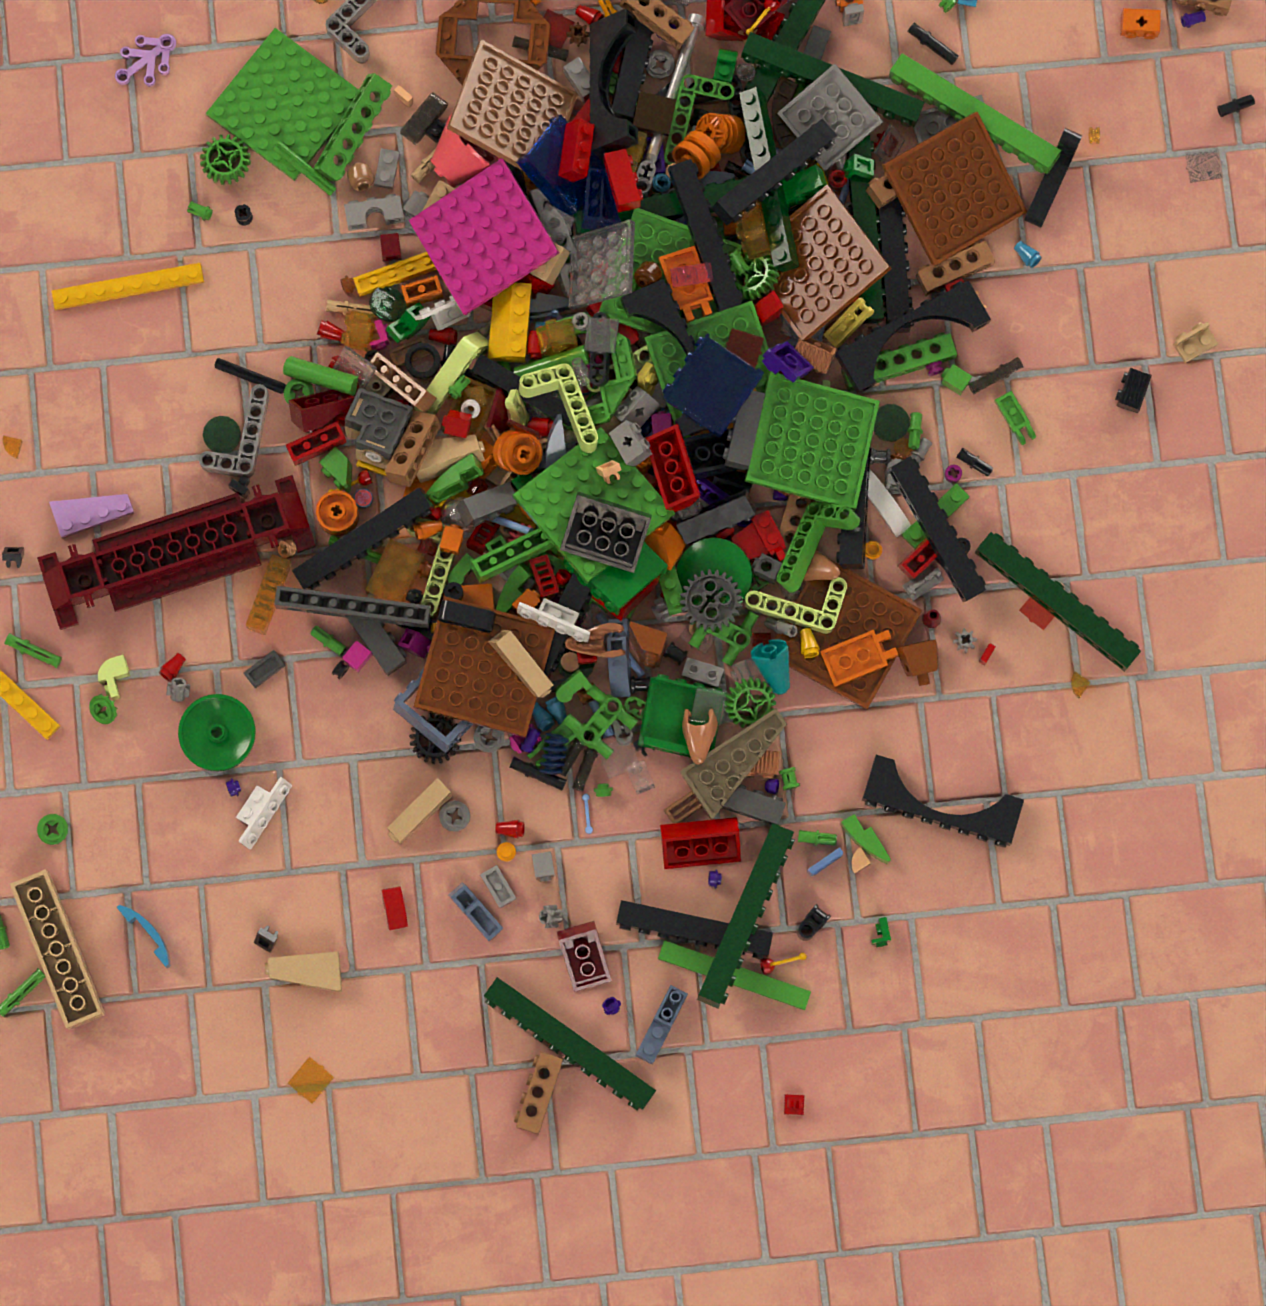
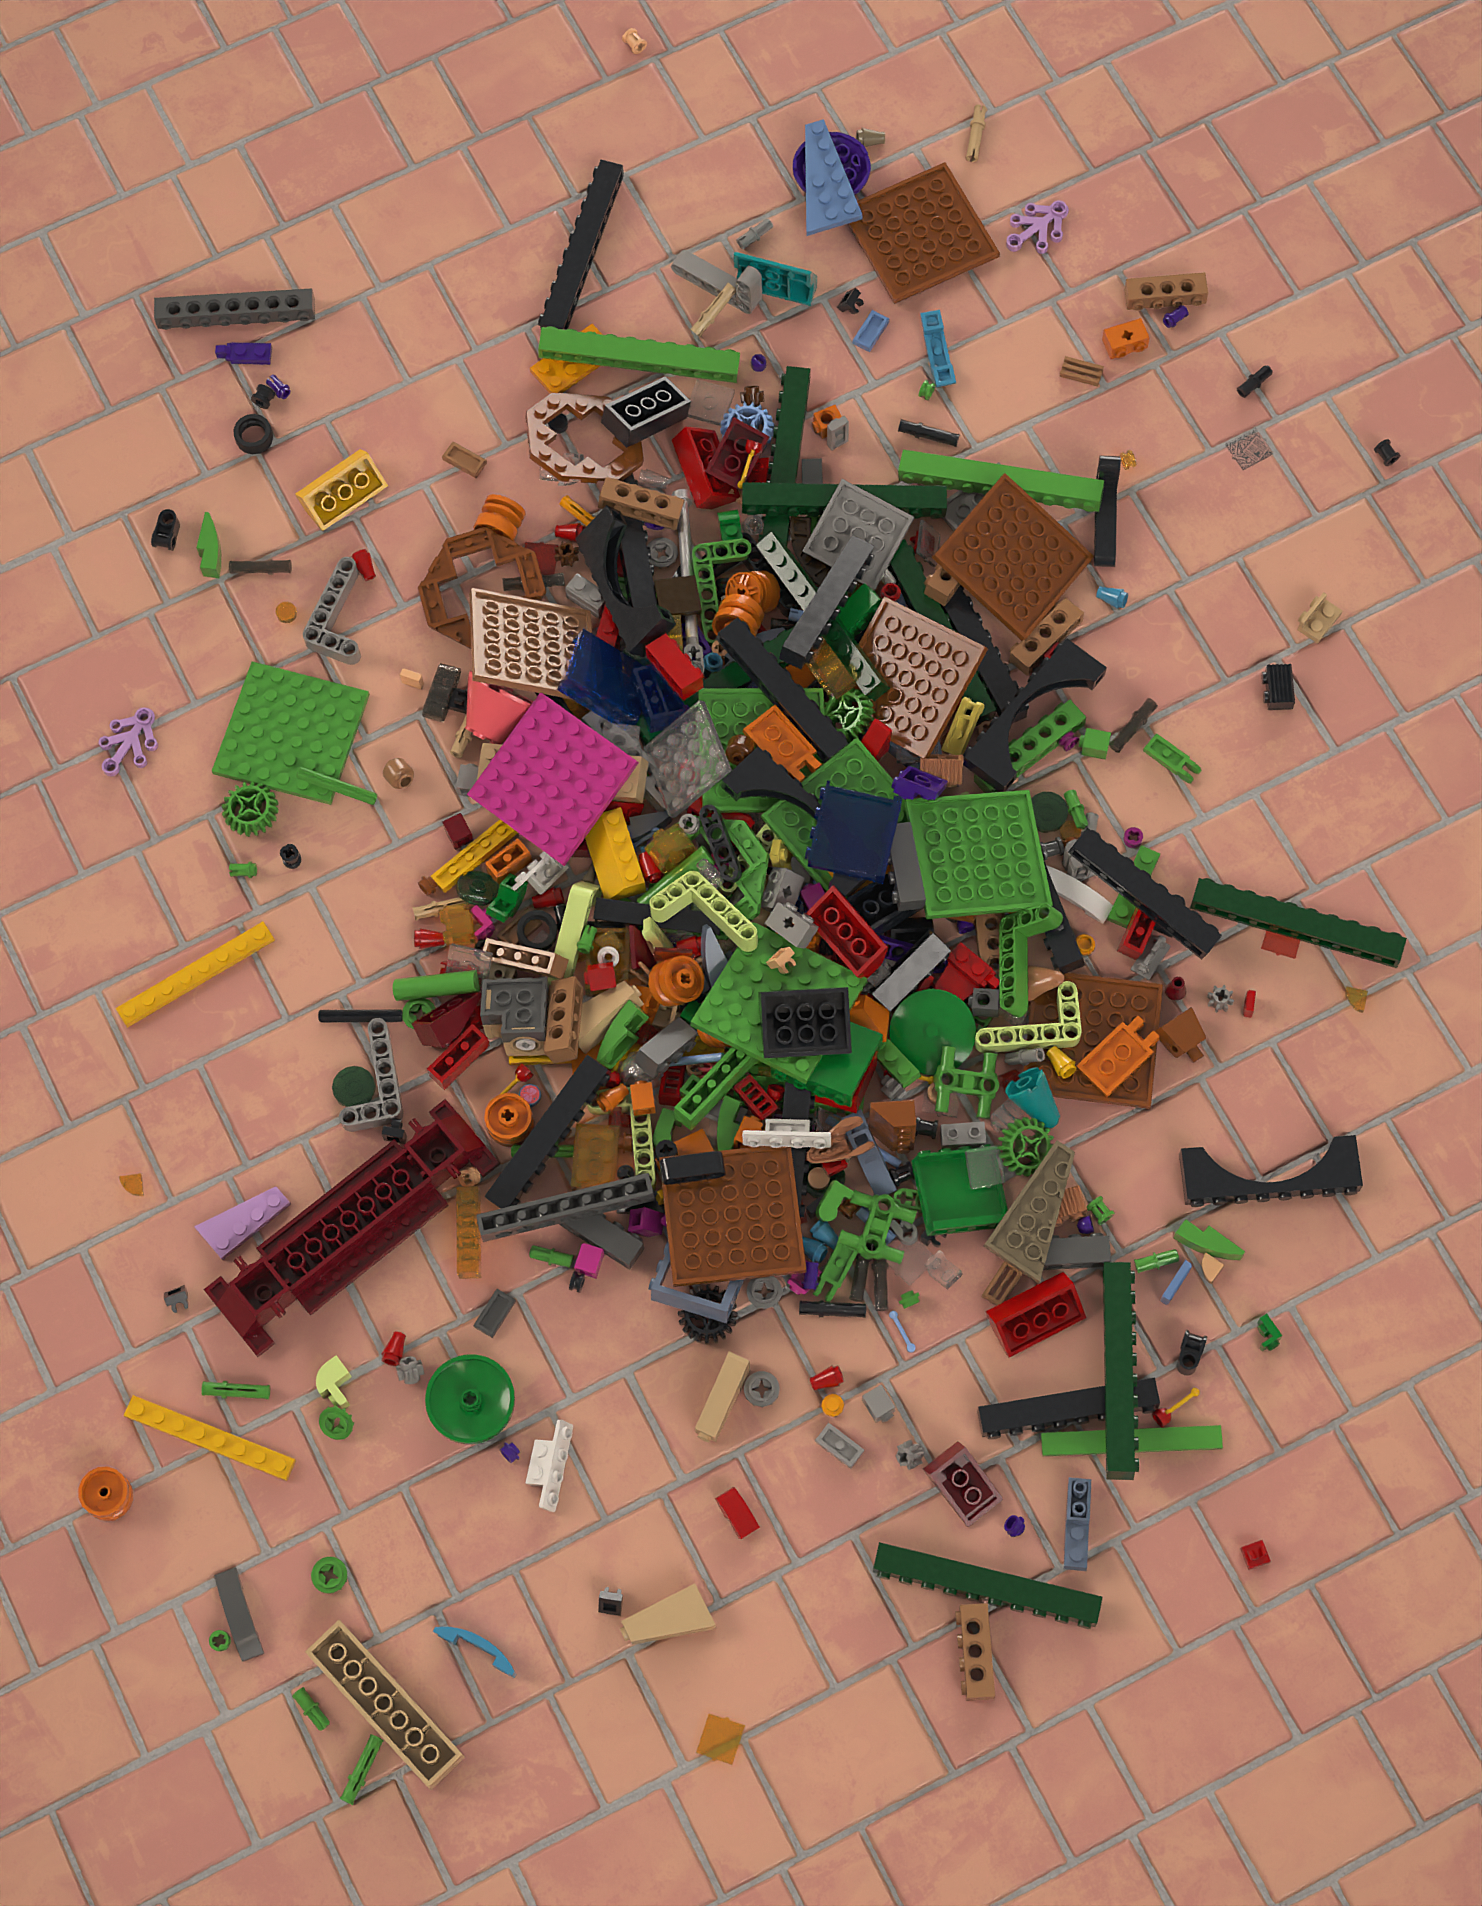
camera: 15 degrees left, 10 degrees down
bright green brick [313,73,392,181] -> none
bright green slope [319,447,353,493] -> none
light grey arch [344,194,404,231] -> none
light grey plate [374,148,400,189] -> none
sand blue slope [448,882,503,941] -> none
tan slope [489,630,553,698] -> none
dark blue piece [539,733,569,775] -> none
red brick [559,118,594,182] -> none
clear piece [584,316,619,354] -> none
clear pink slope [670,262,713,288] -> none
dark grey gear [680,569,743,632] -> none
nougat animal [682,709,718,764] -> none
dark purple plate [708,869,722,889] -> none
clear red piece [723,328,764,368] -> none
bright green pin [728,248,749,274] -> none
green bracket [843,154,874,179] -> none
black axle [956,448,993,476] -> none
none -> medium nougat tile [1060,356,1104,387]

